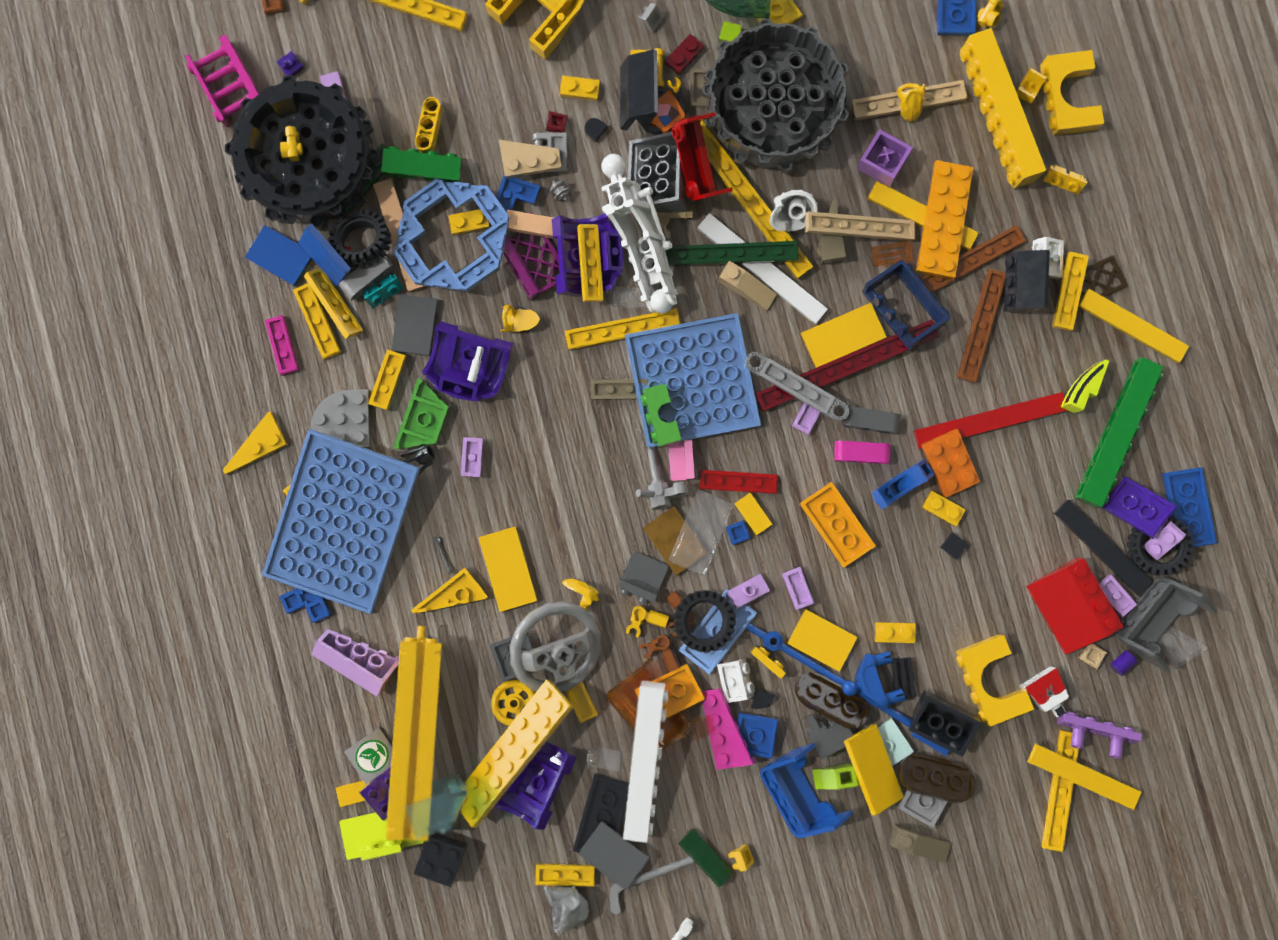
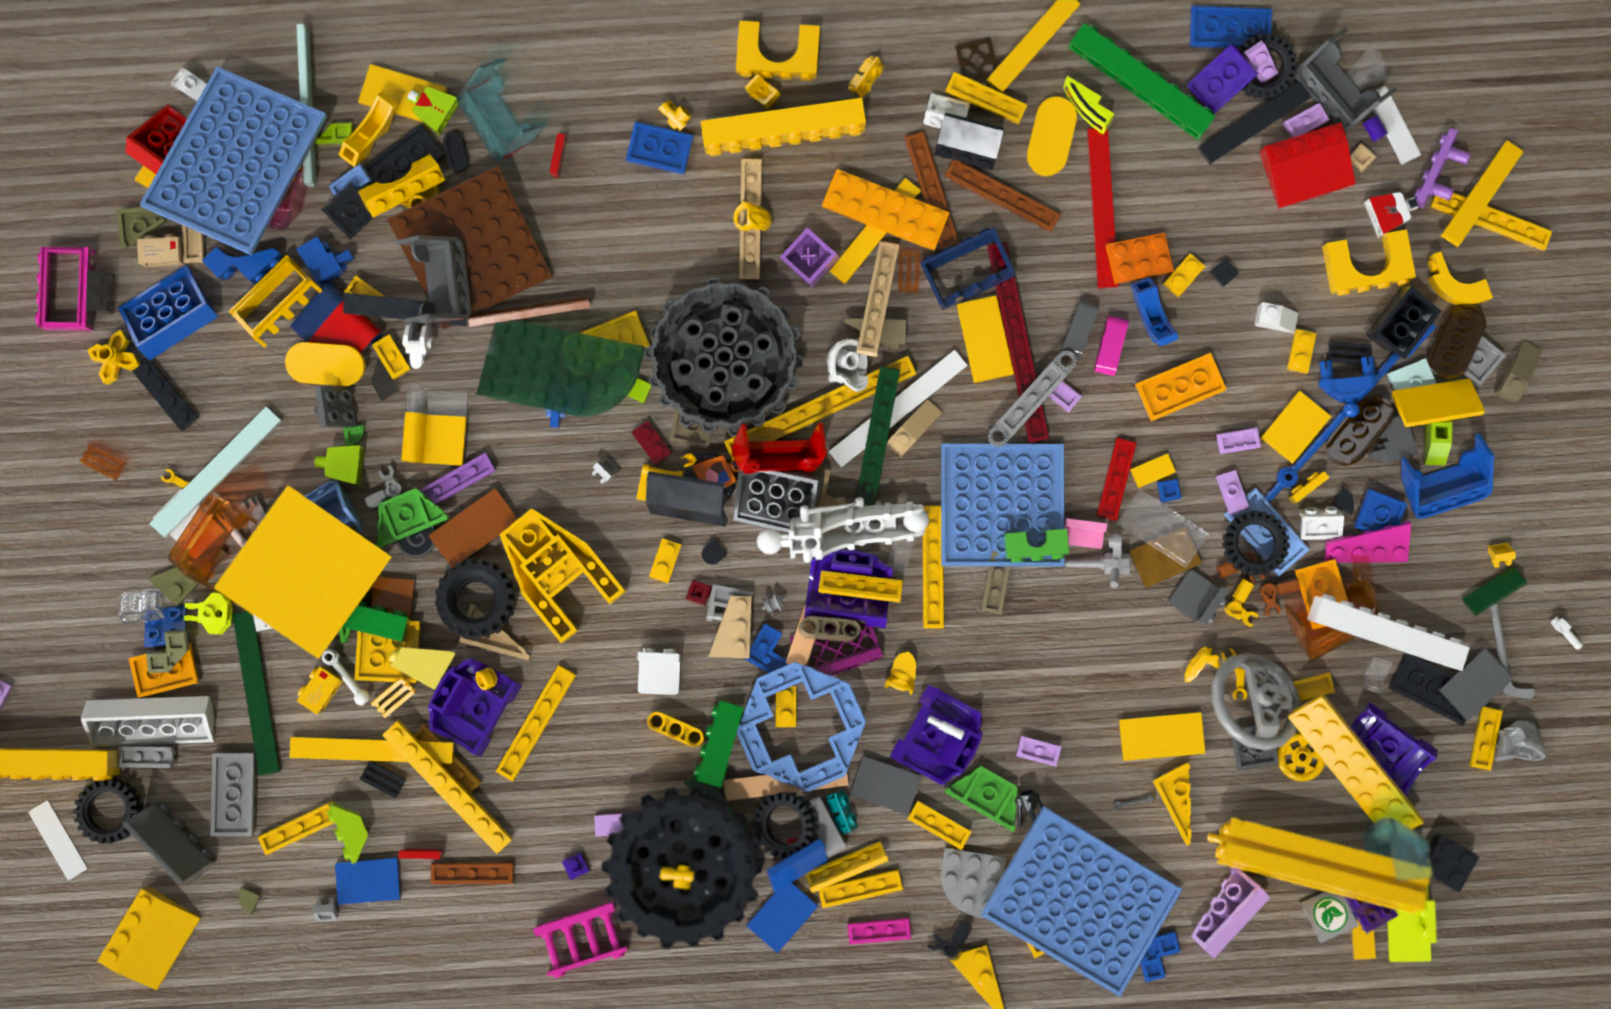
camera: 75 degrees left, 0 degrees up
none -> white bracket [638,648,681,695]
none -> dark tan beam [798,616,861,642]
none -> black bar [927,920,973,961]
none -> yellow tile [1027,97,1077,177]
none -> yellow piece [1221,648,1247,700]
none -> white slope [1254,302,1298,333]
none -> white sticker [1374,86,1421,164]
none -> yellow arch [1427,252,1493,305]

